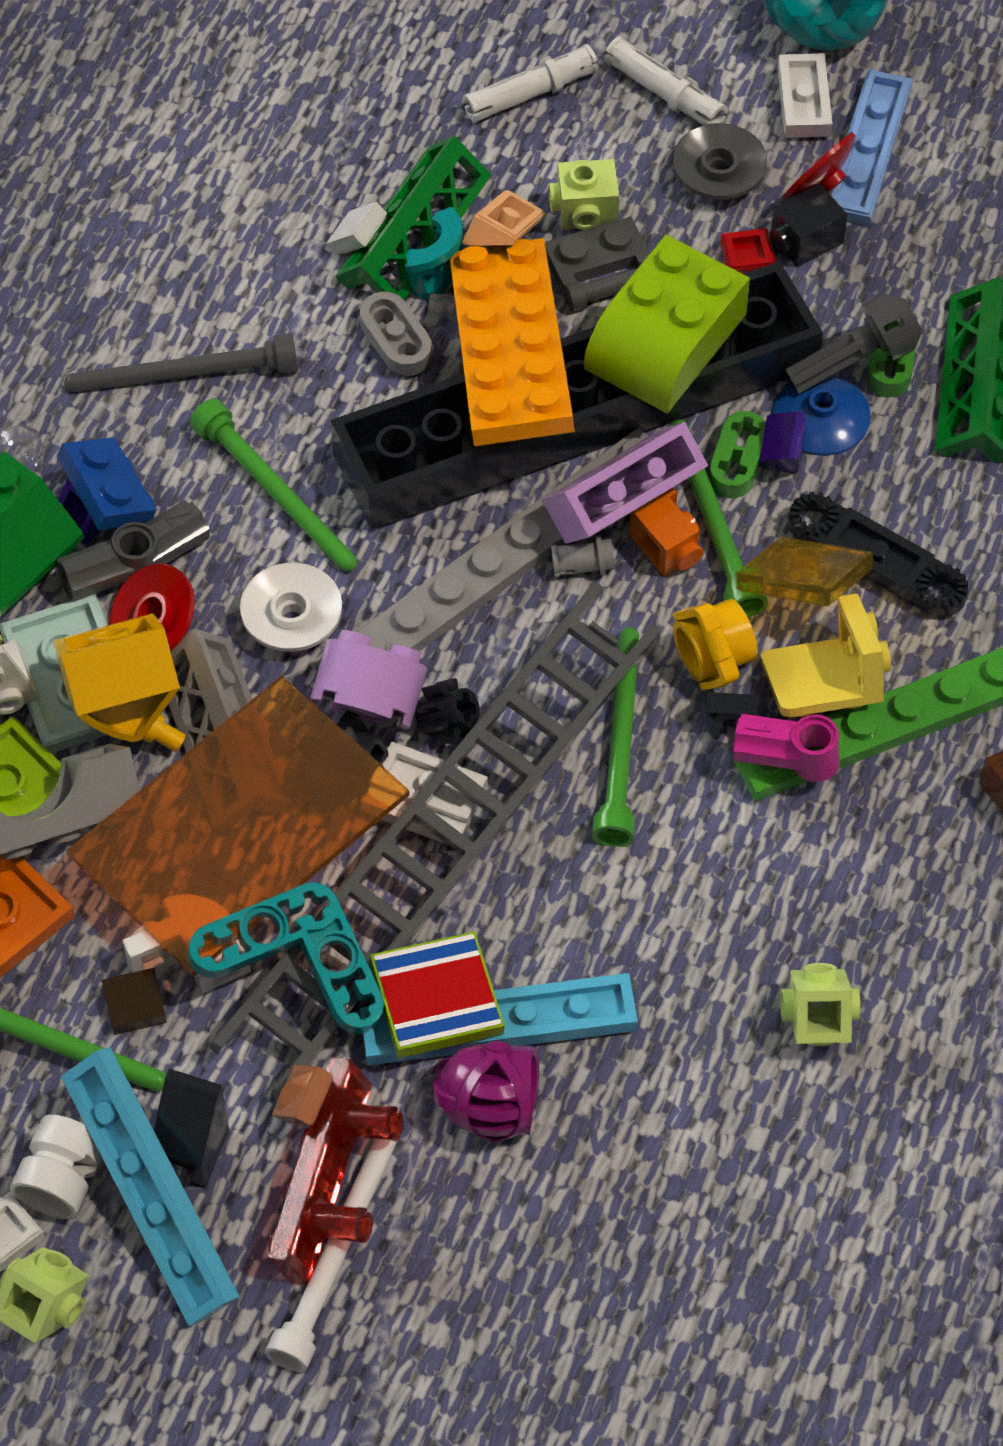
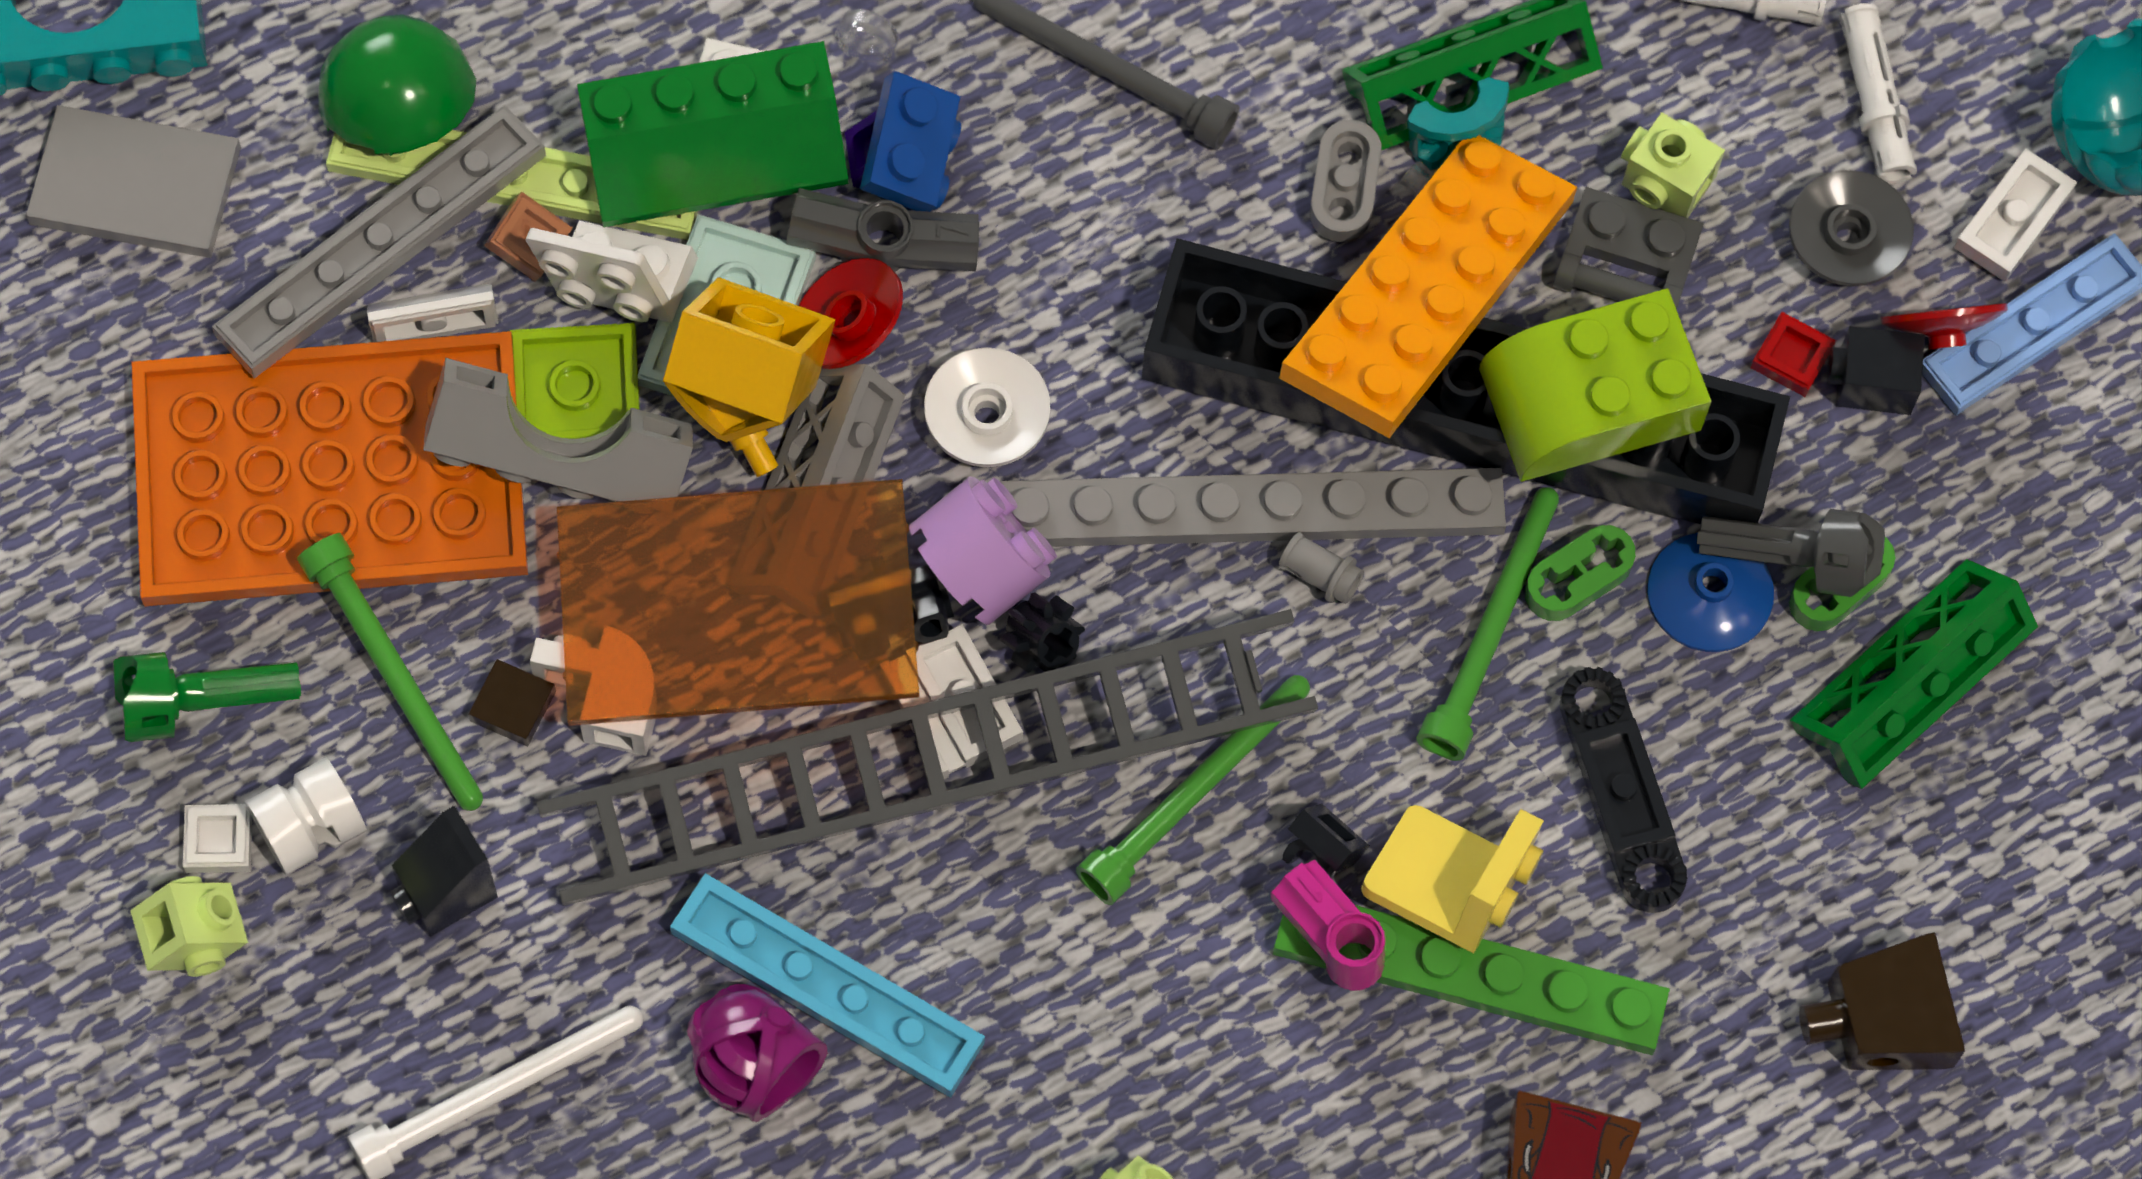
camera: 35 degrees right, 10 degrees up
medium azure plate [61,1047,240,1326] -> none
teal beam [187,882,384,1034] -> none
bright green piece [189,398,357,572] -> none
clear red plate [267,1057,403,1284] -> none
nougat tile [272,1065,333,1126] -> none
white tile [326,202,387,255] -> none
tile [369,931,505,1058] -> none
light nougat slope [462,190,546,246] -> none
lavender brick [542,422,708,544] -> none
orange brick [629,487,704,577] -> none
yellow piece [672,598,758,690] -> none
clear yellow plate [736,537,873,606] -> none
dark purple slope [759,411,806,474] -> none

